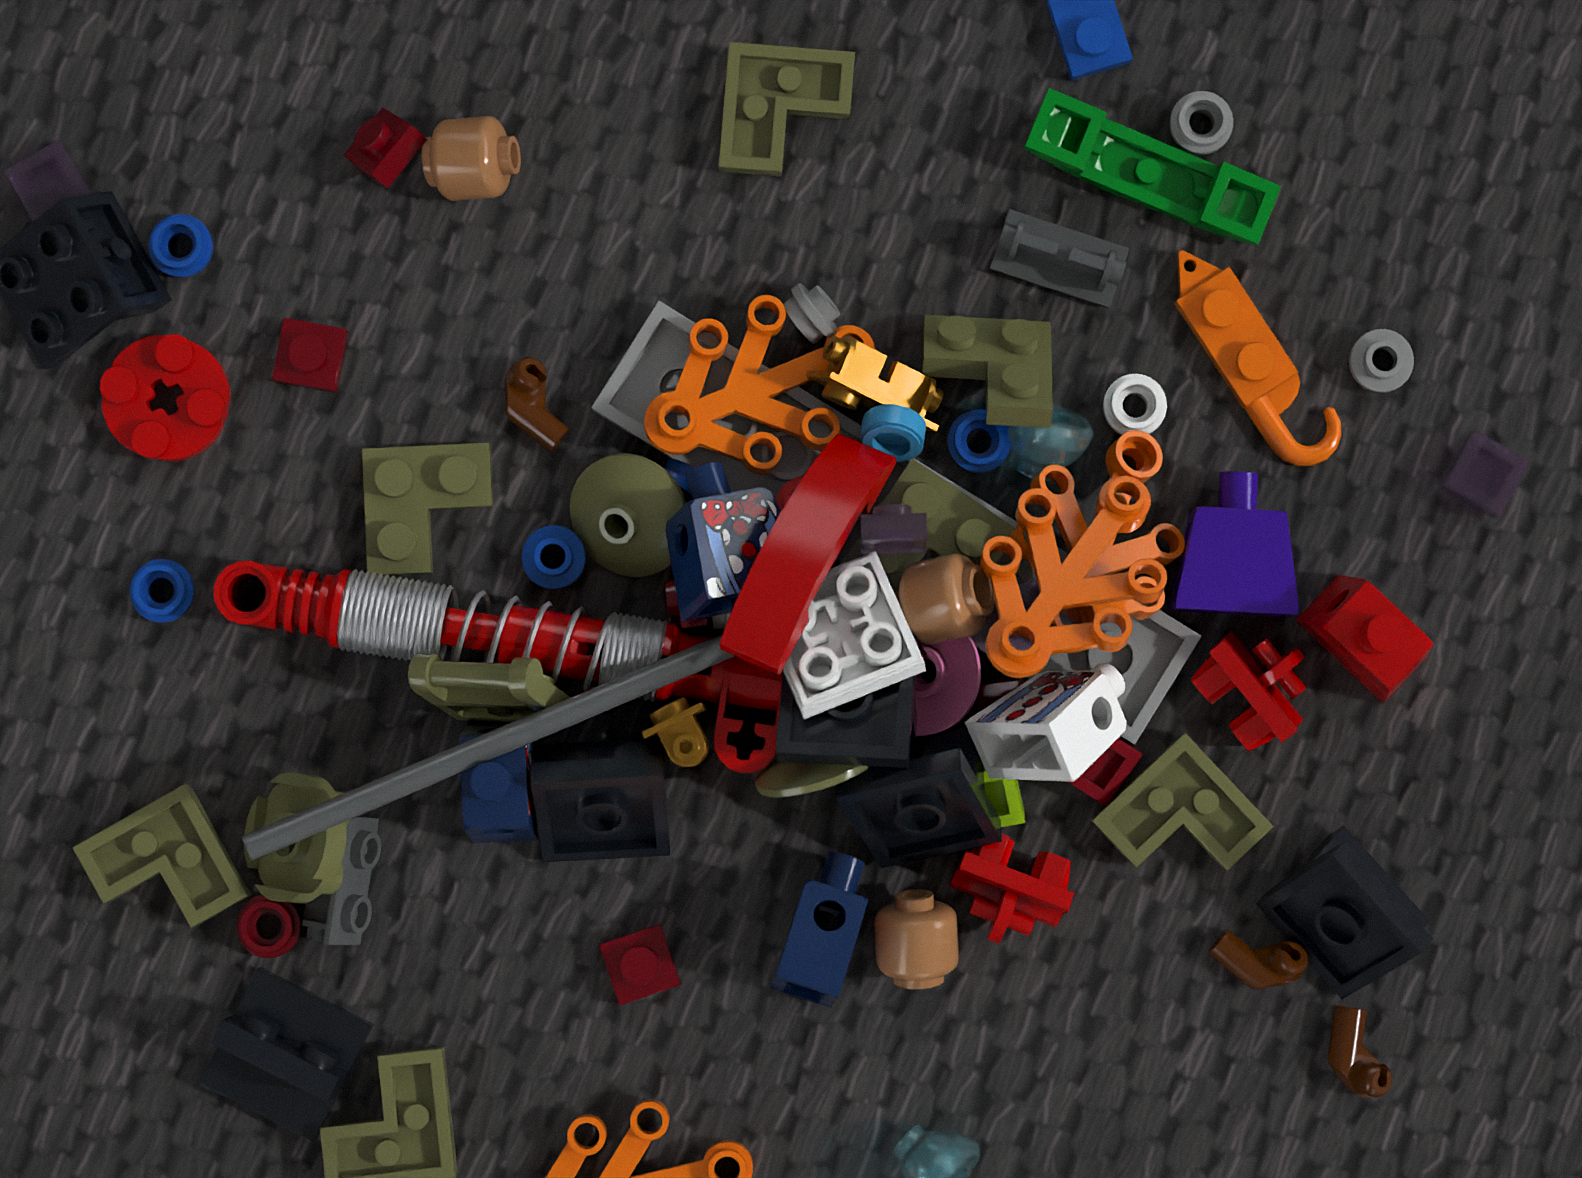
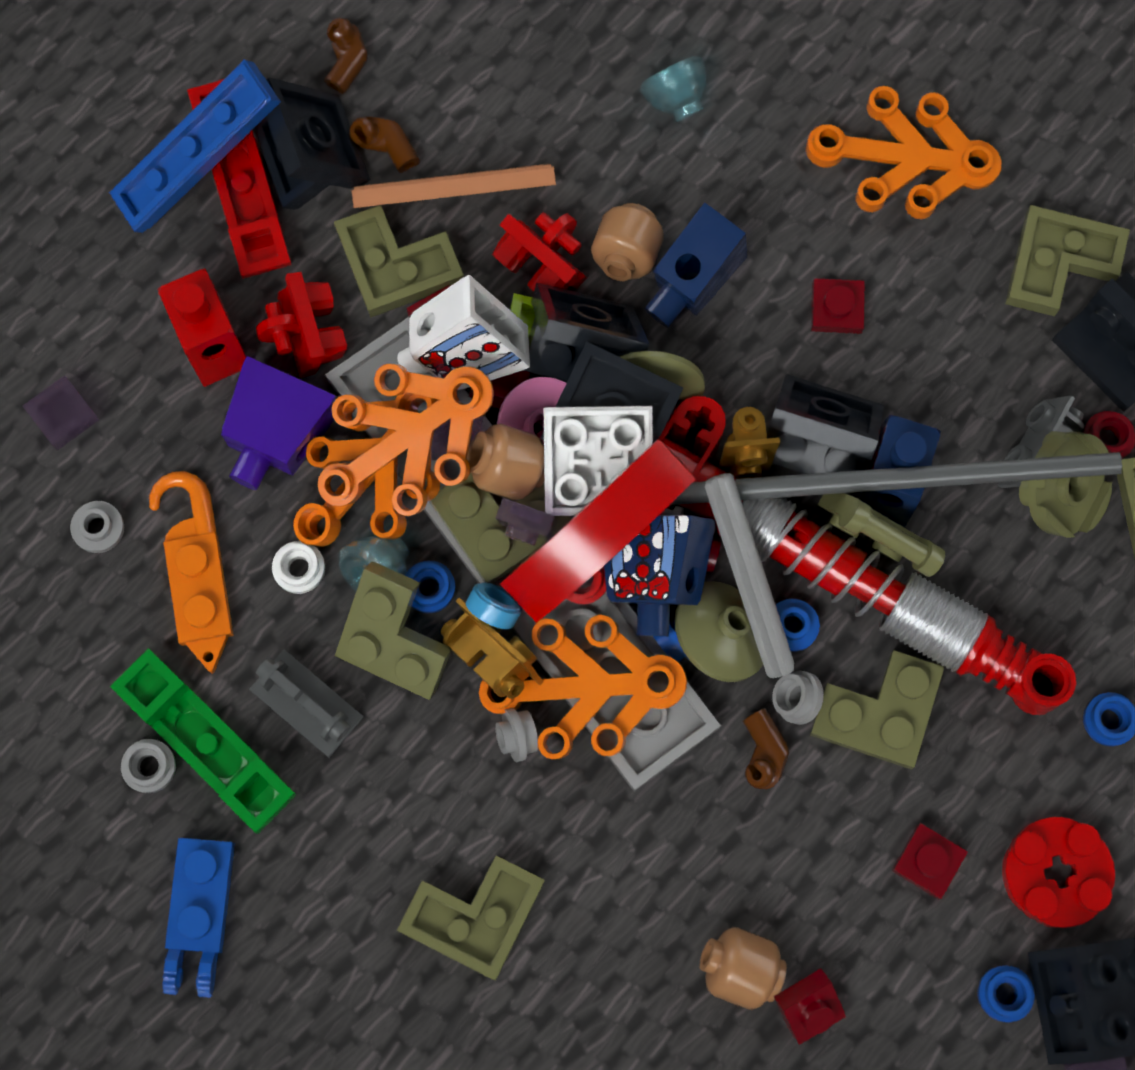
camera: 155 degrees left, 10 degrees down
none -> blue tile [109,59,281,233]
none -> red slope [187,79,292,279]
none -> nougat tile [352,164,556,208]
none -> light grey axle [705,473,794,678]
none -> light grey plate [772,671,823,725]

